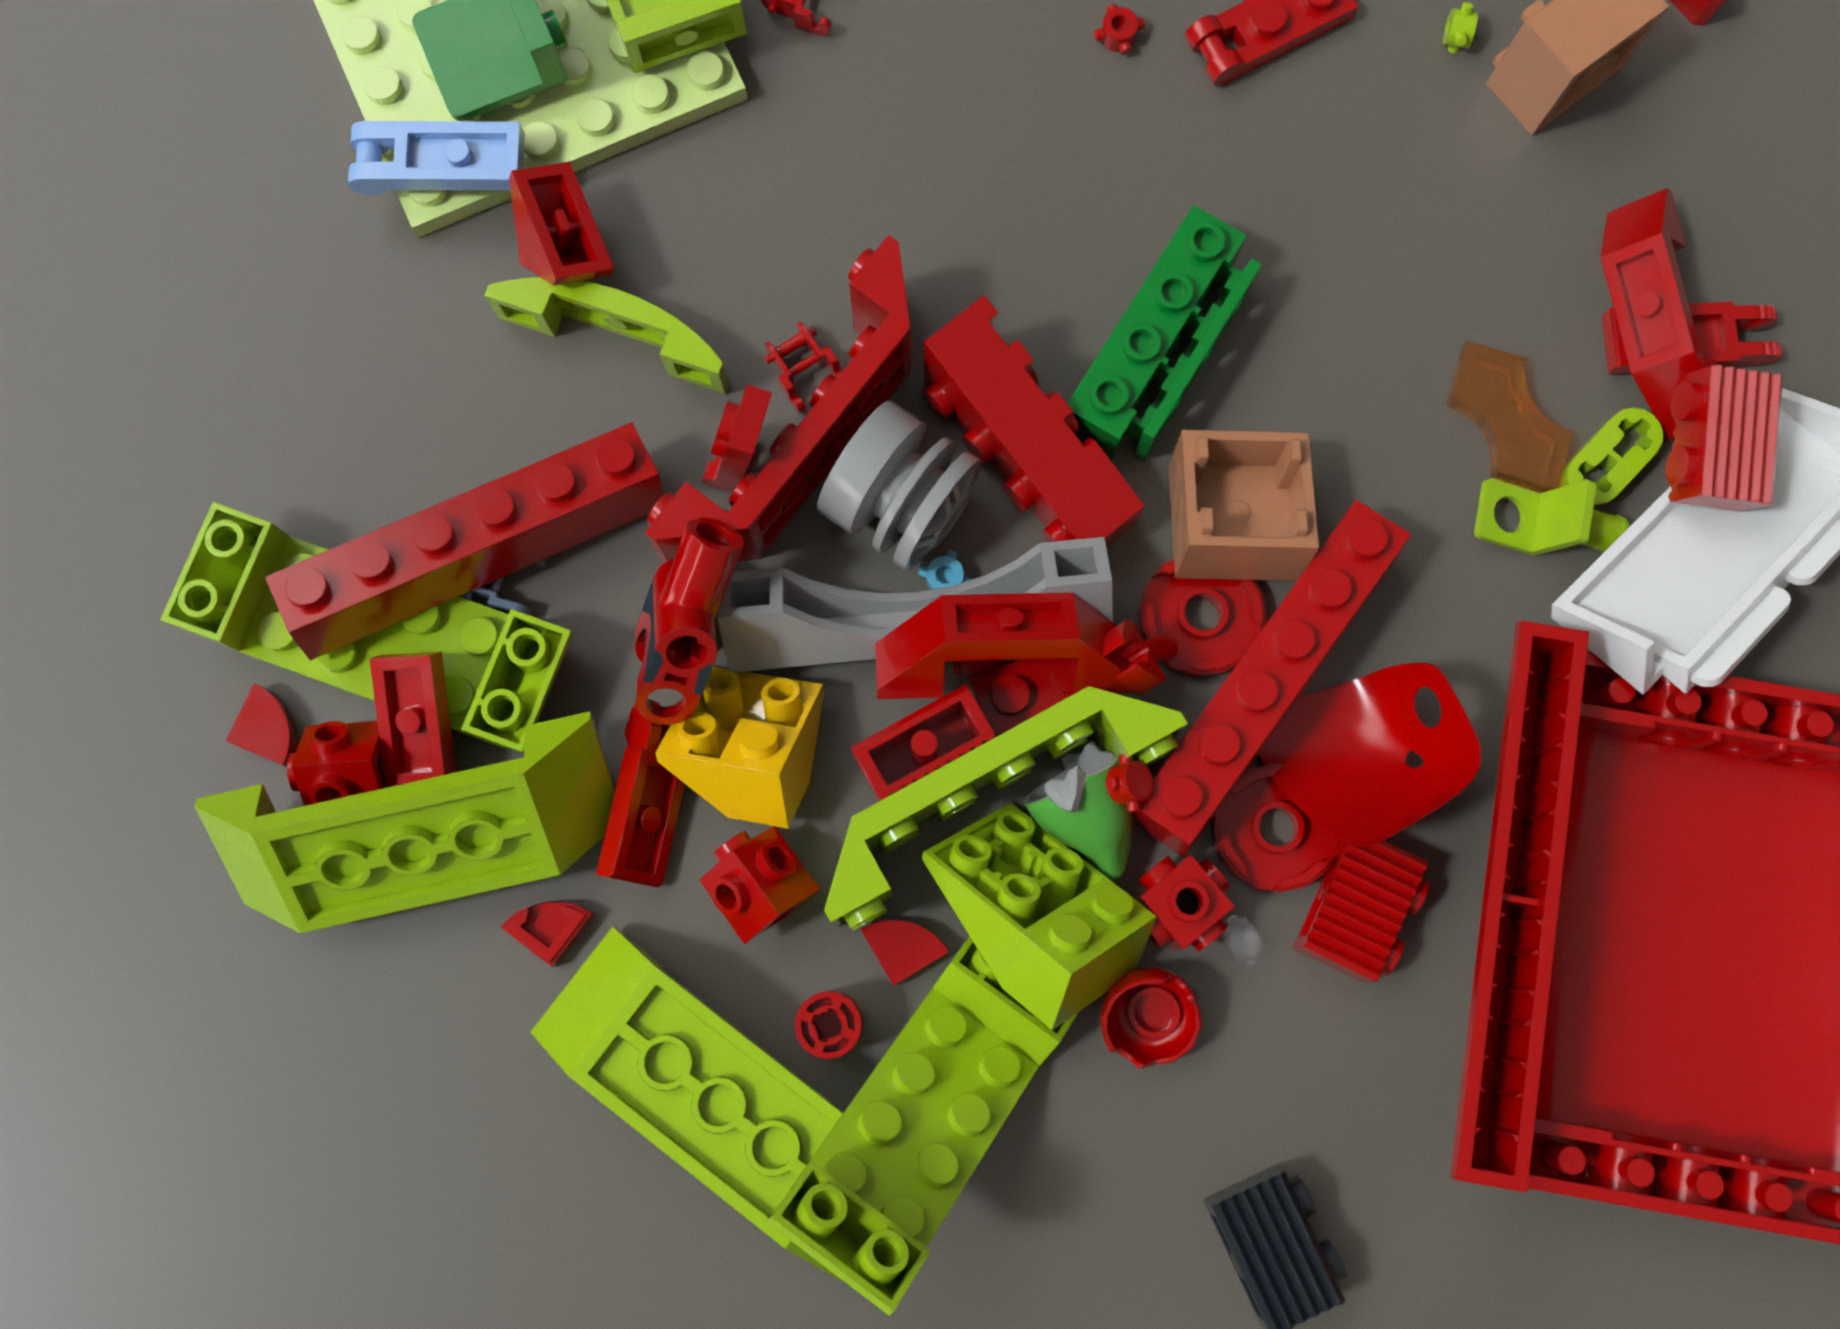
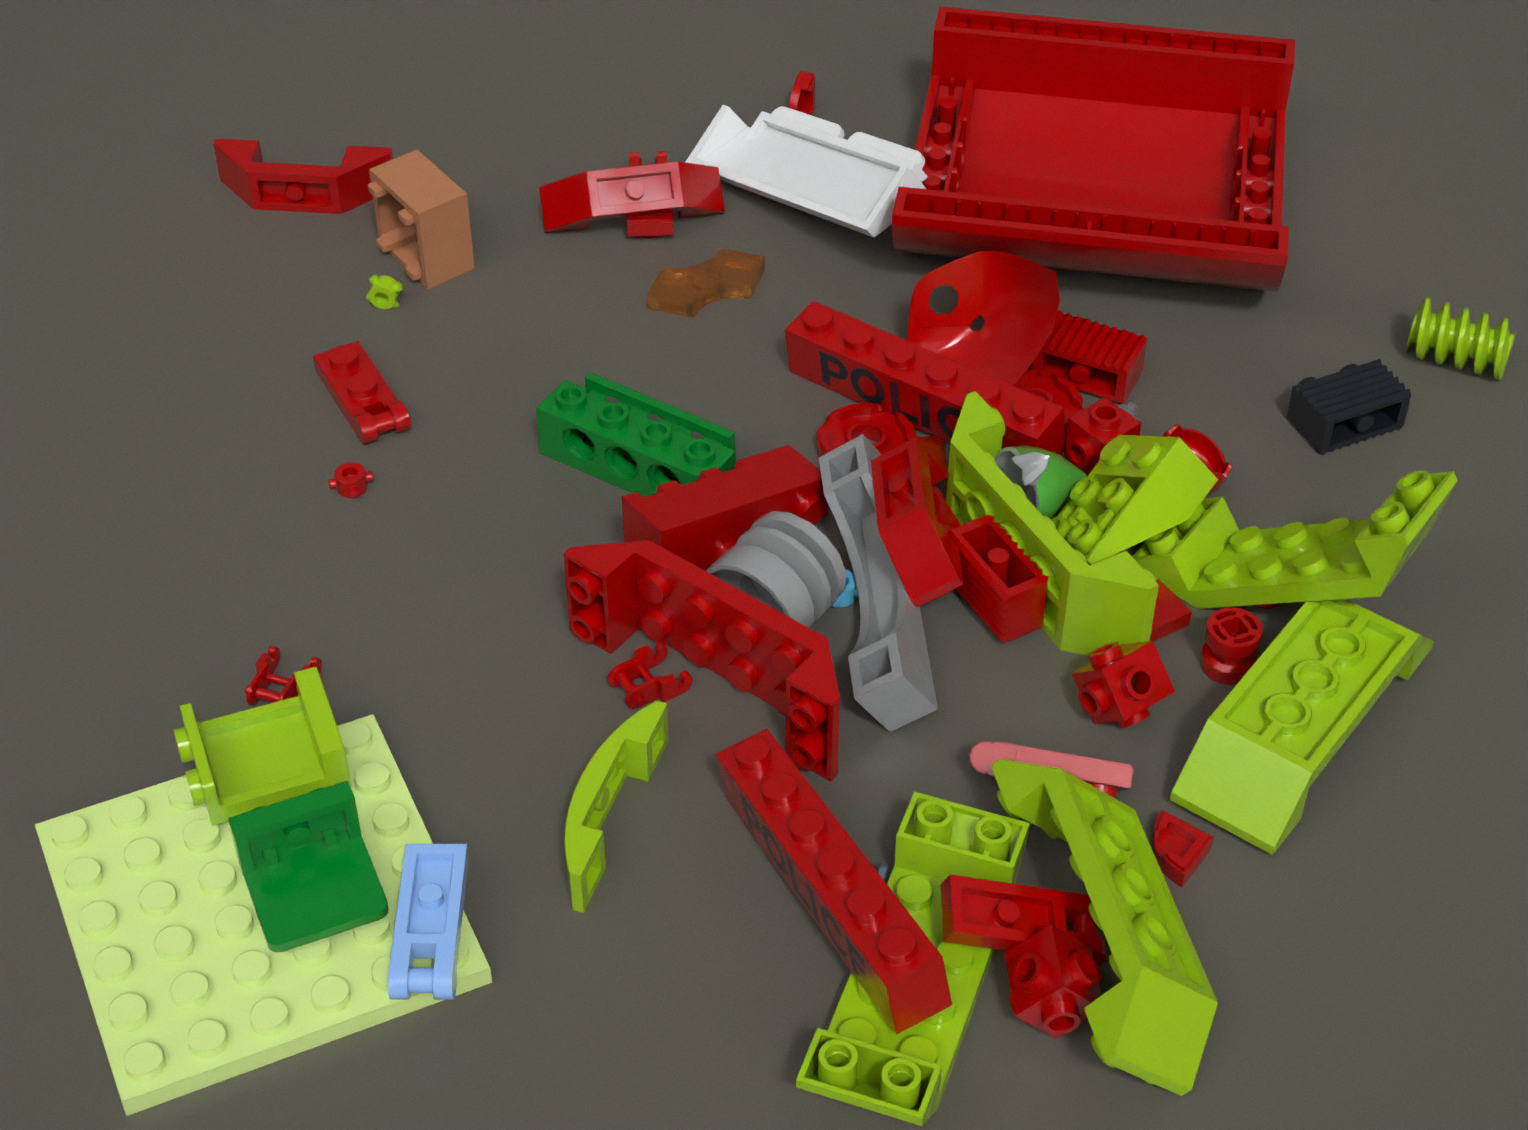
camera: 90 degrees left, 35 degrees down
red tile [226,683,297,767] -> none
red slope [509,162,614,286] -> none
red connector [635,517,744,725] -> none
yellow slope [655,667,824,829] -> none
red plate [702,384,772,492] -> none
red bar [1102,618,1178,693] -> none
red piece [1105,754,1153,813] -> none
nougat container [1168,430,1319,581] -> none
lime bracket [1474,478,1630,556] -> none
lime beam [1556,407,1663,510] -> none
red brick [1665,365,1783,511] -> none

